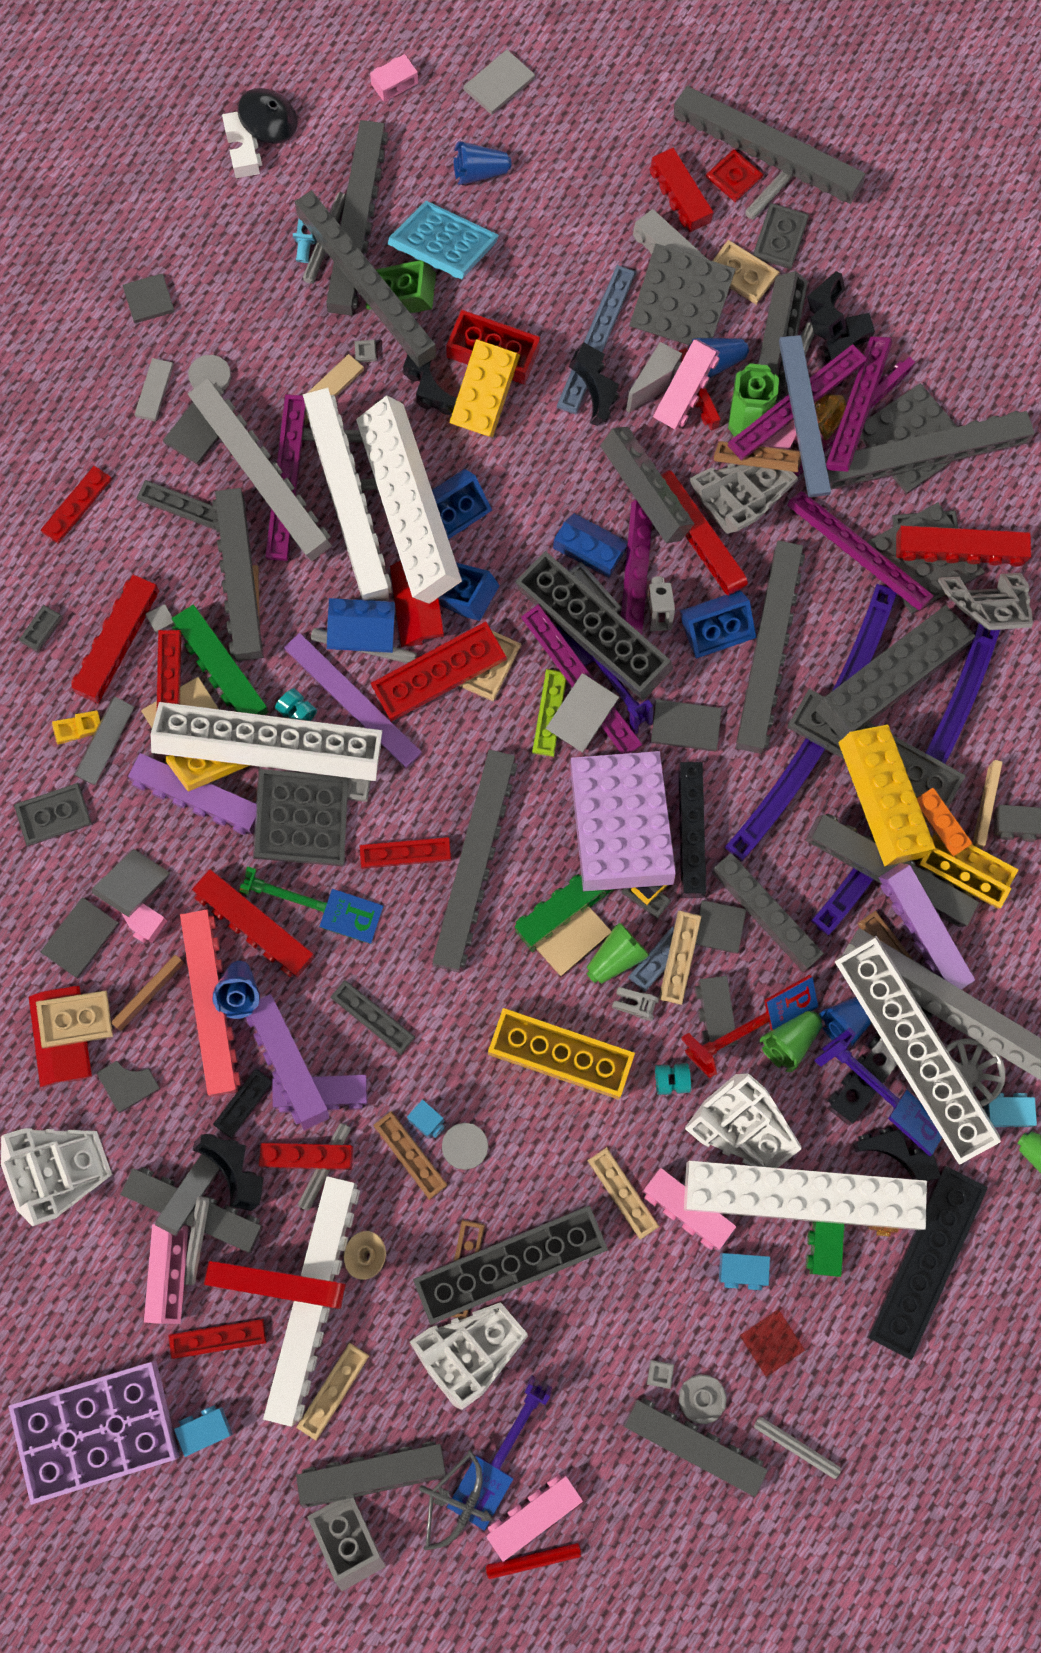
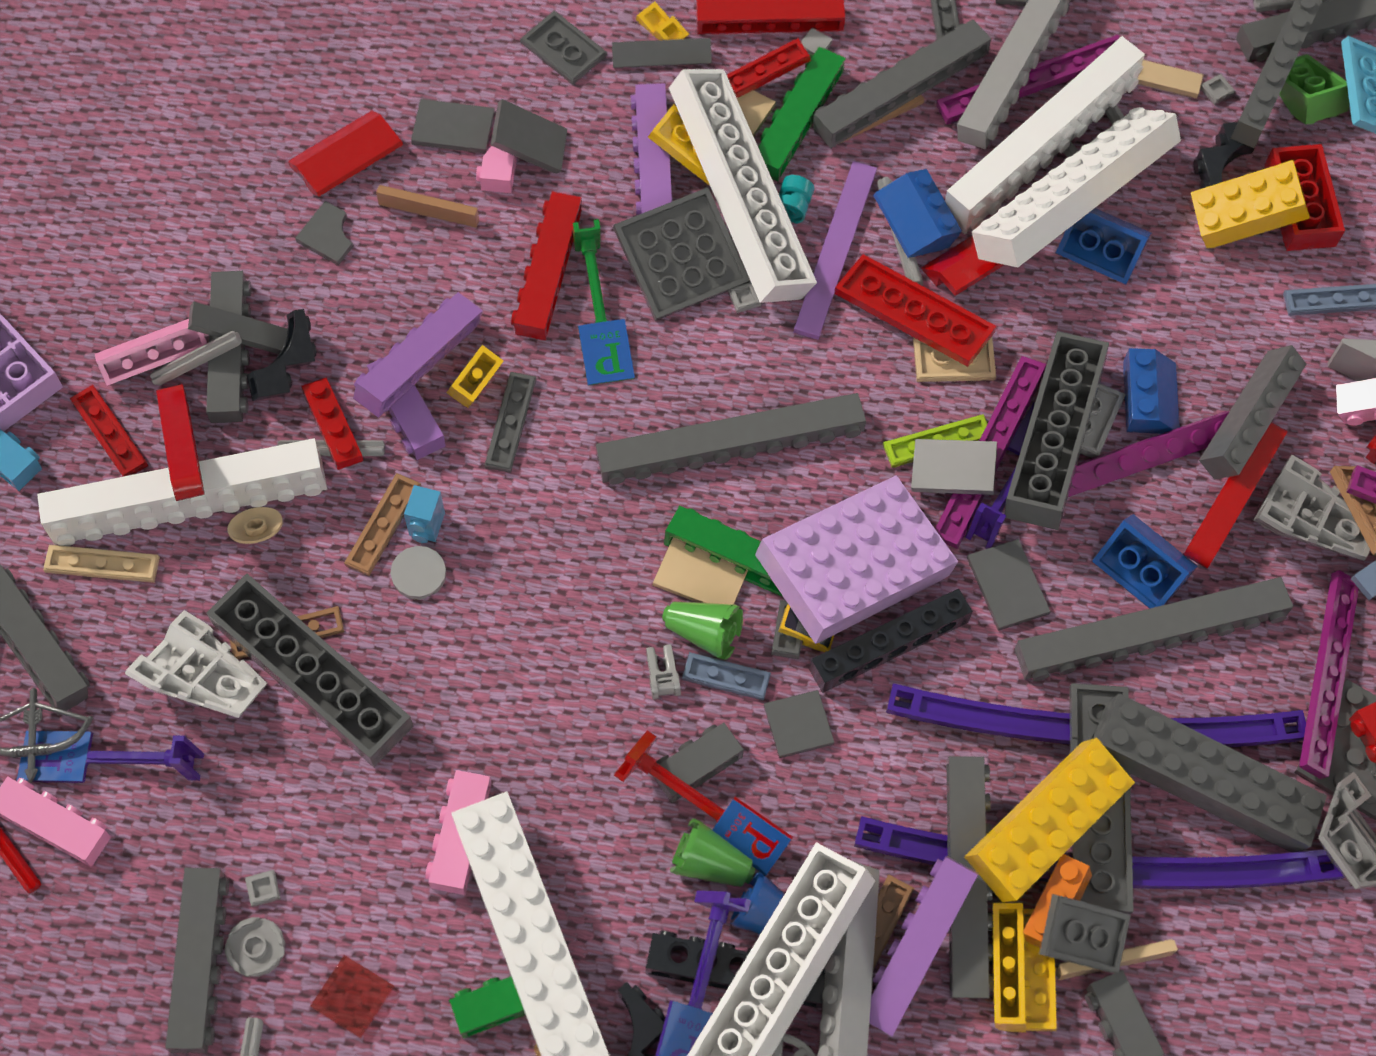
camera: 65 degrees right, 10 degrees down
white wedge [1,1128,112,1226] -> none
tan tile [36,991,113,1048] -> none
coral brick [180,910,241,1097] -> none
blue cone [213,961,260,1019] -> none
black tile [213,1068,272,1139] -> none
red plate [359,837,451,869] -> none
blue slope [438,562,500,621] -> none
yellow brick [488,1008,635,1100] -> none
black arch [569,342,619,426] -> none
tan tile [587,1147,660,1240] -> none
light grey torso [647,576,675,631] -> none
teal wheel [655,1063,691,1095] -> none
tan tile [659,911,701,1005] -> none
white wedge [685,1074,802,1168] -> none
dark grey brick [712,853,824,973] -> none
dark azure brick [719,1253,770,1290] -> none
none -> yellow brick [446,345,503,408]
none -> dark grey tile [1039,894,1131,974]

